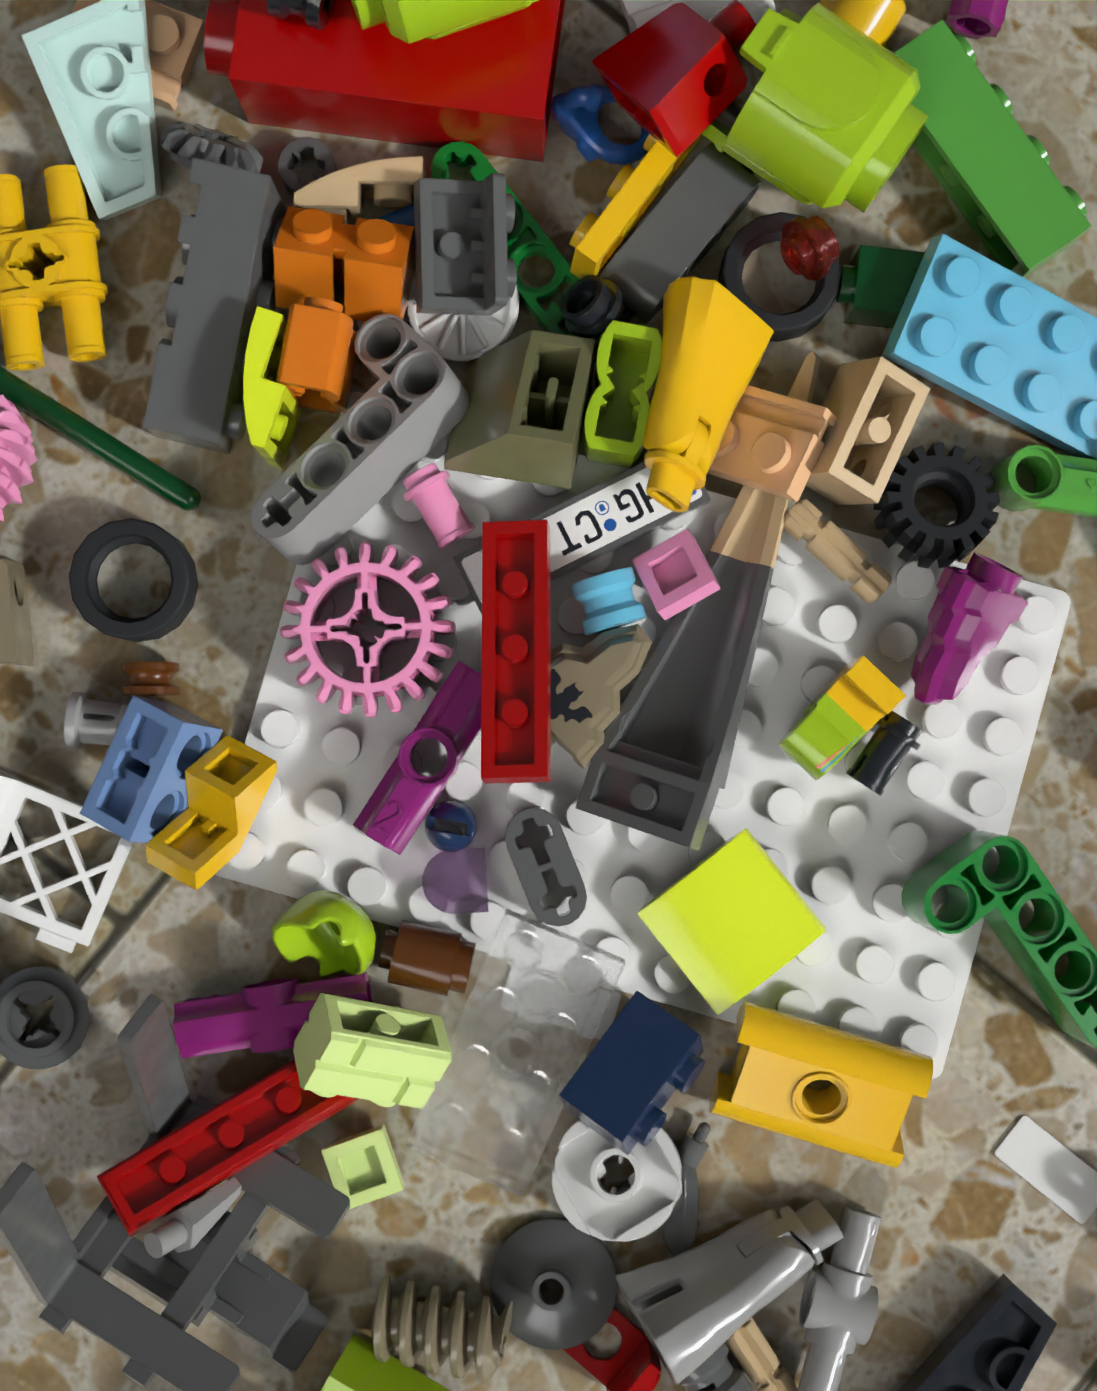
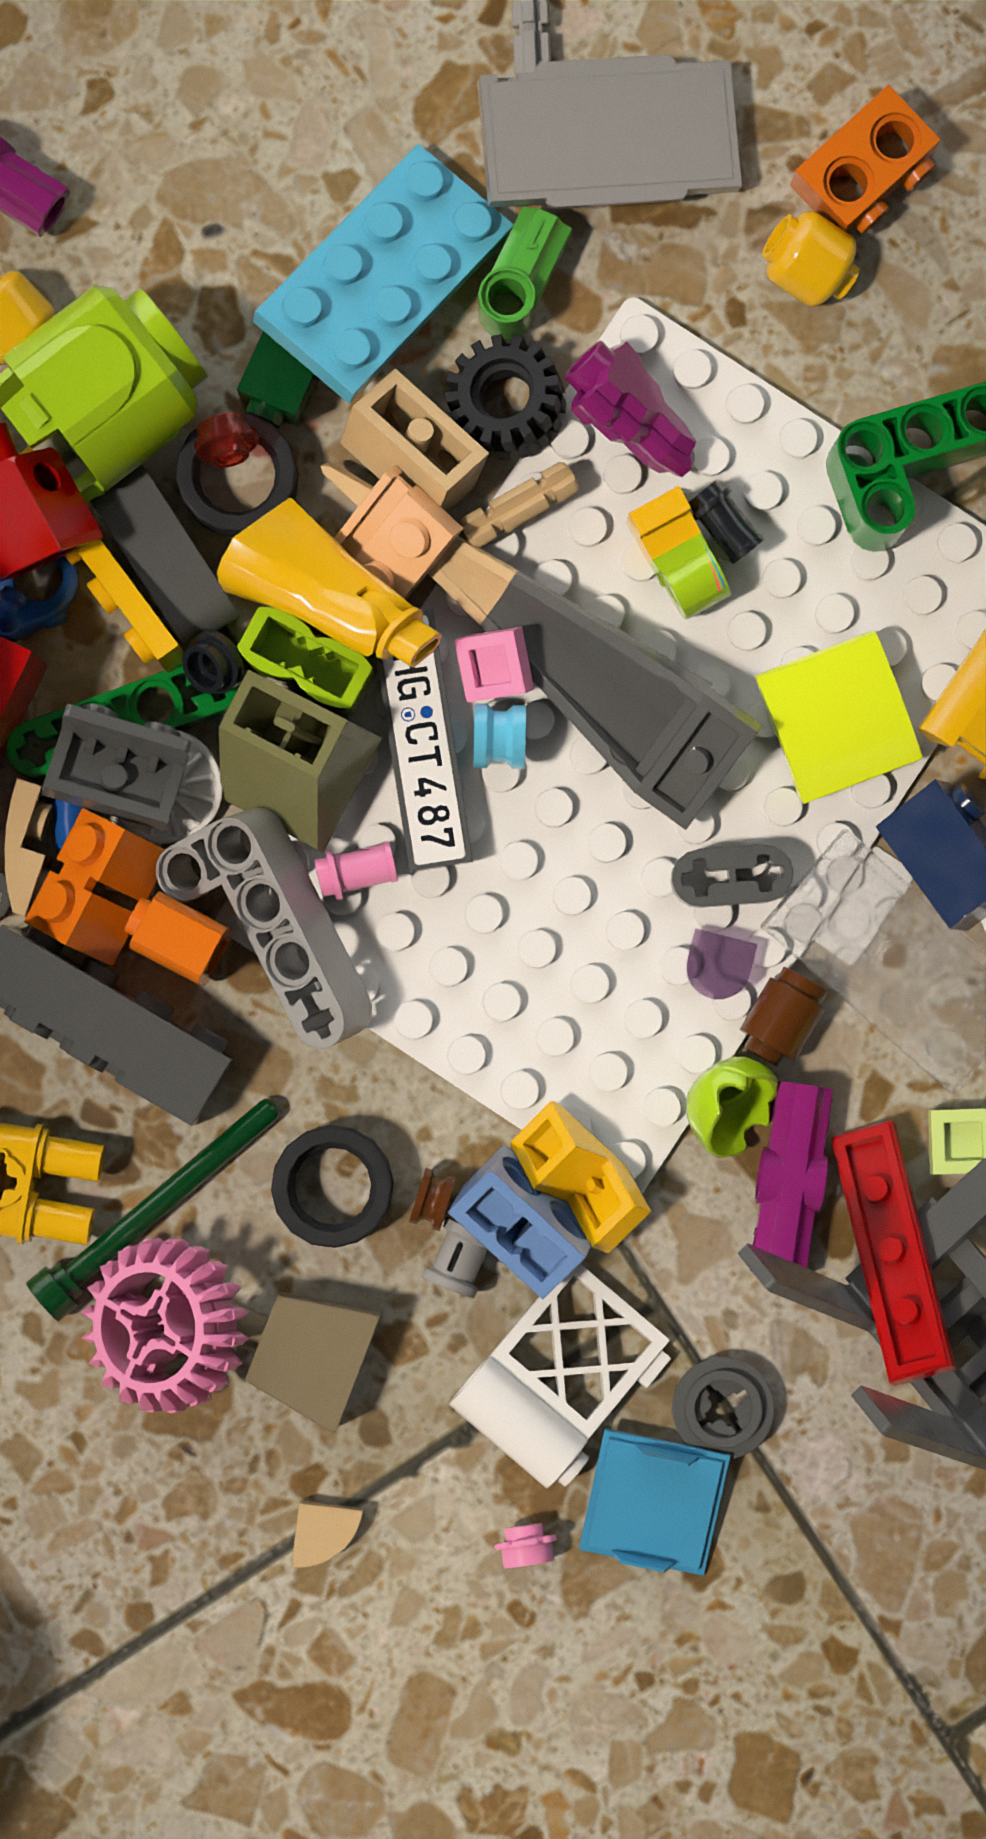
camera: 70 degrees left, 0 degrees up
light grey bar [144,1177,242,1258] -> none
neon yellow slope [243,306,303,469] -> none
bright pink gear [280,542,456,717] -> none
yellowish green brick [293,993,452,1109] -> none
magenta piece [353,660,481,855] -> none
dark blue hinge [425,800,477,852] -> none
red plate [481,520,551,784] -> none
dark tan rock [551,624,653,768] -> none
bright green brick [894,19,1092,278] -> none

